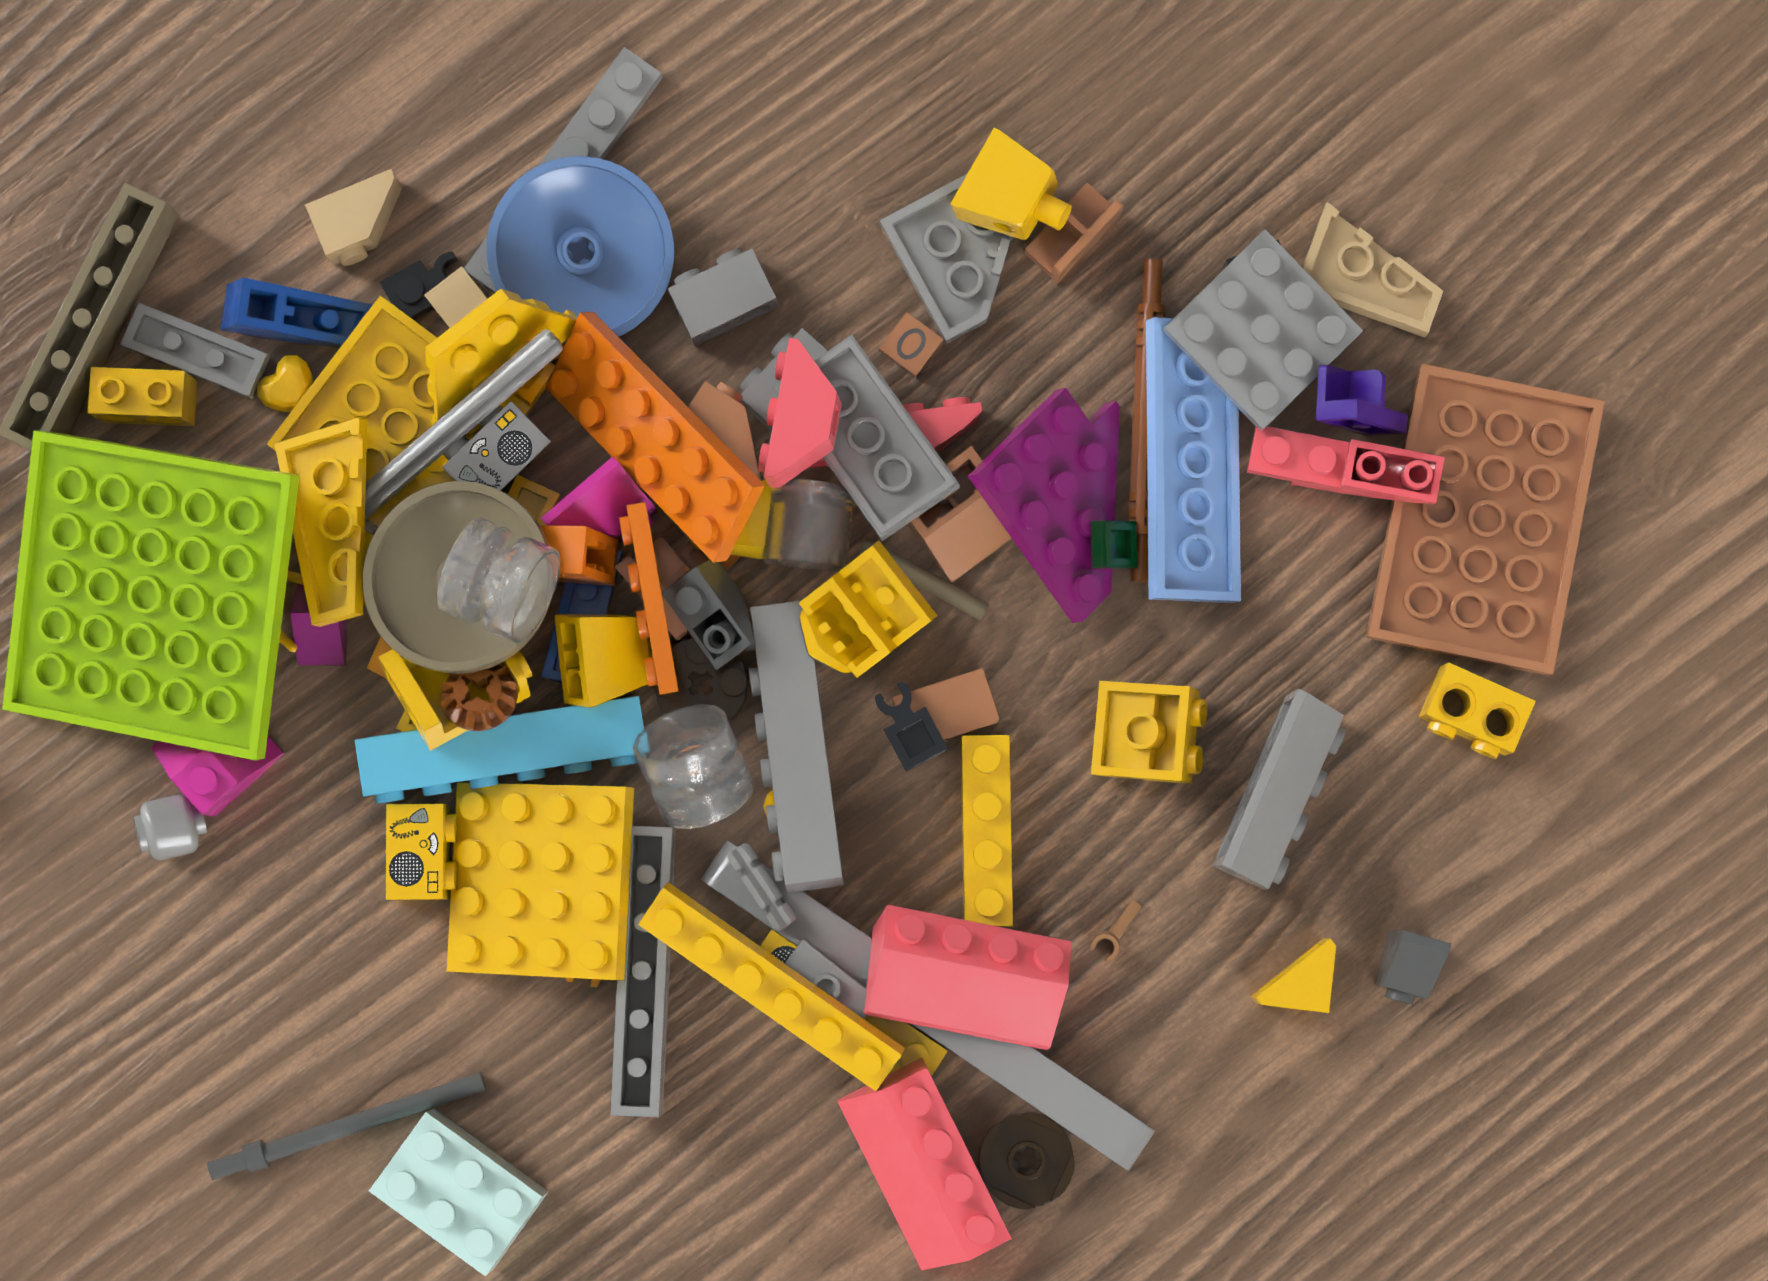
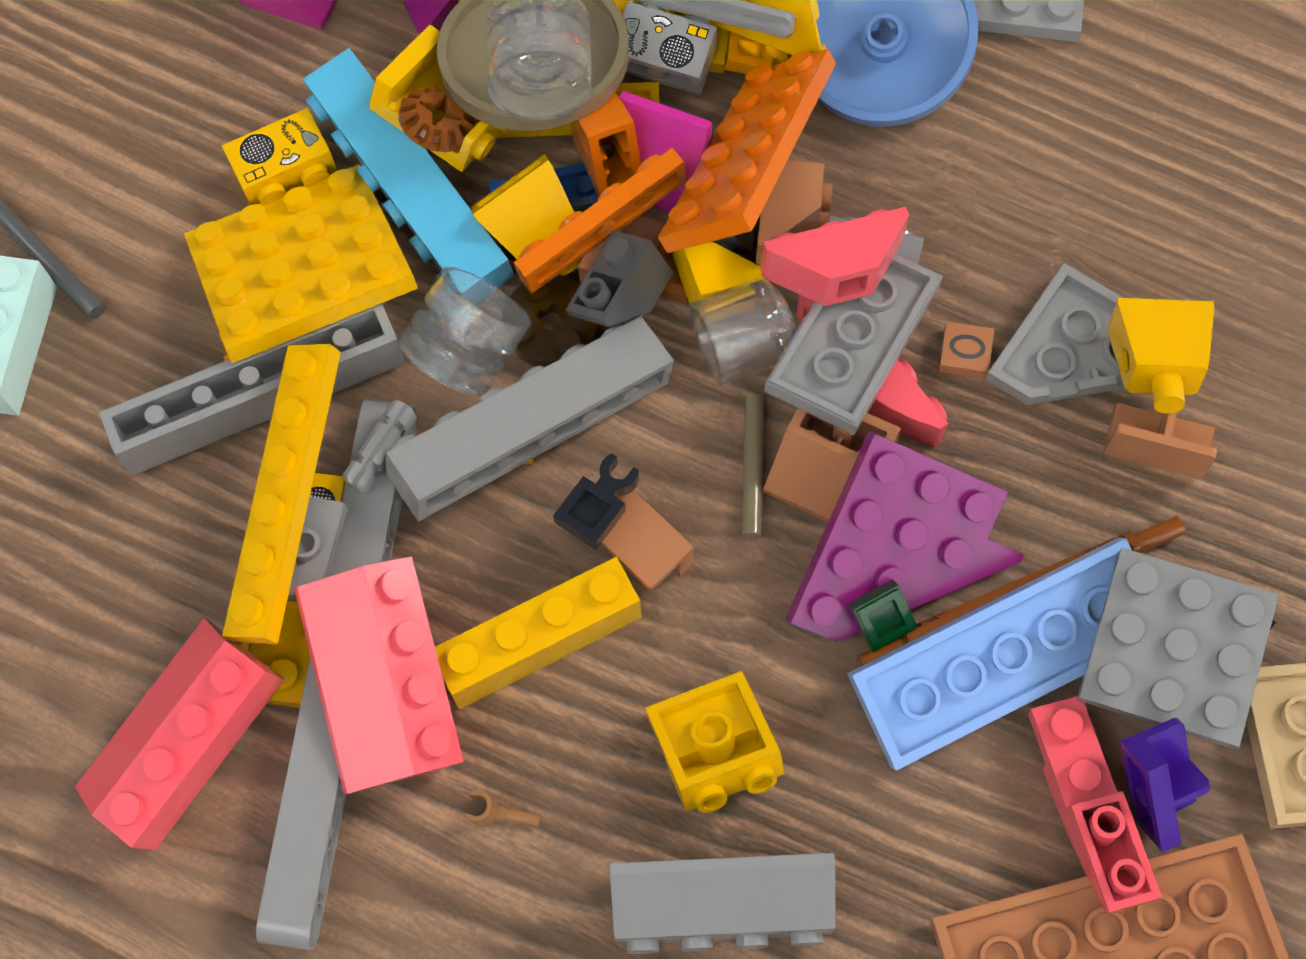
camera: 65 degrees right, 15 degrees down
light grey brick [668,249,778,347] -> none
yellow piece [799,541,938,678] -> none
dark brown plate [979,1112,1075,1209] -> none

